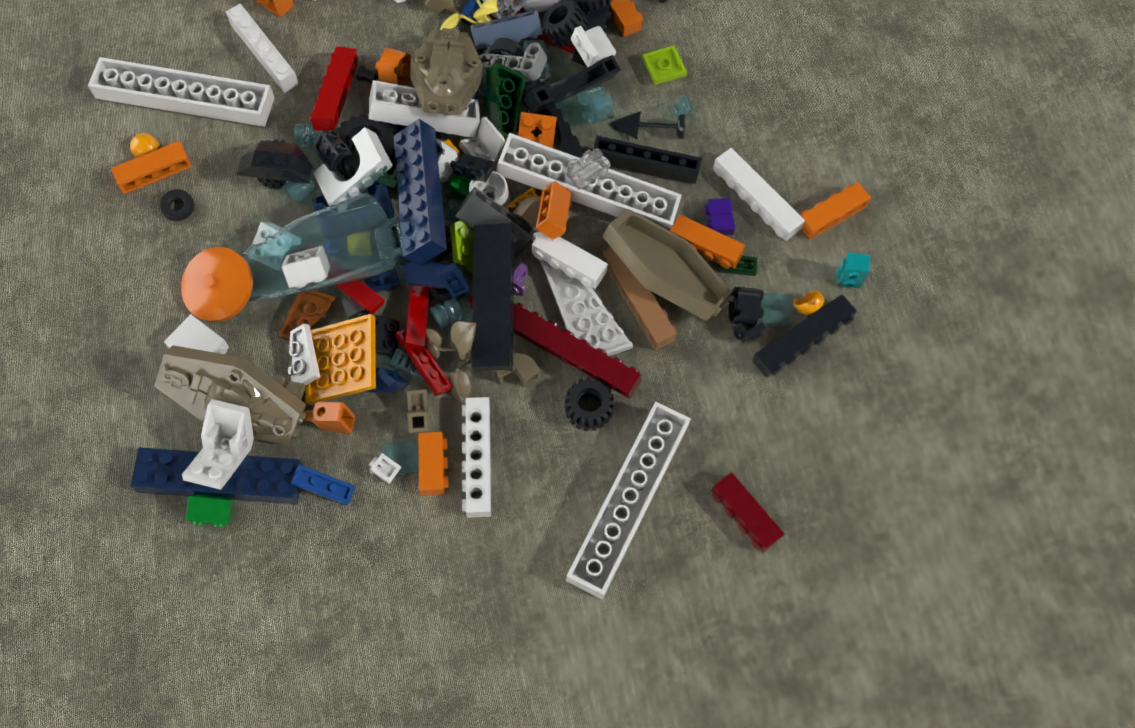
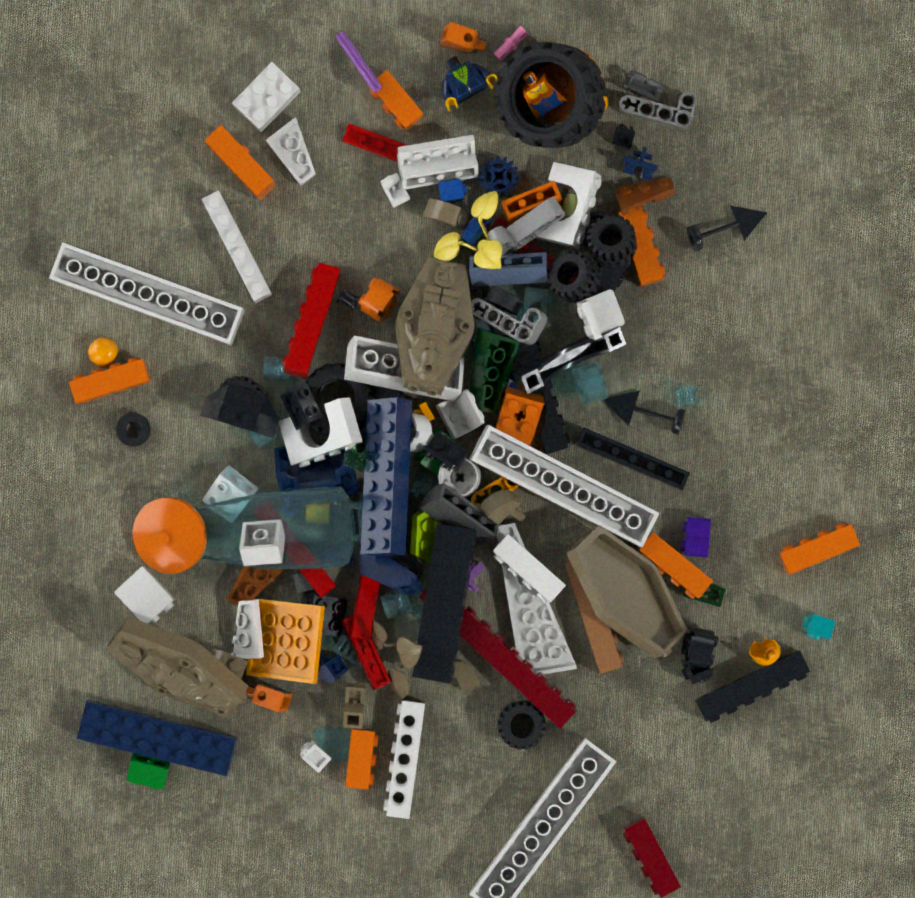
camera: 15 degrees right, 20 degrees up
white bracket [182,399,254,490] -> none
blue tile [291,464,355,505] -> none
orange brick [536,181,571,241] -> none
clear brick [566,148,611,190] -> none
lime plate [642,45,687,85] -> none
white brick [713,148,805,241] -> none
clear light blue piece [761,292,792,327] -> none

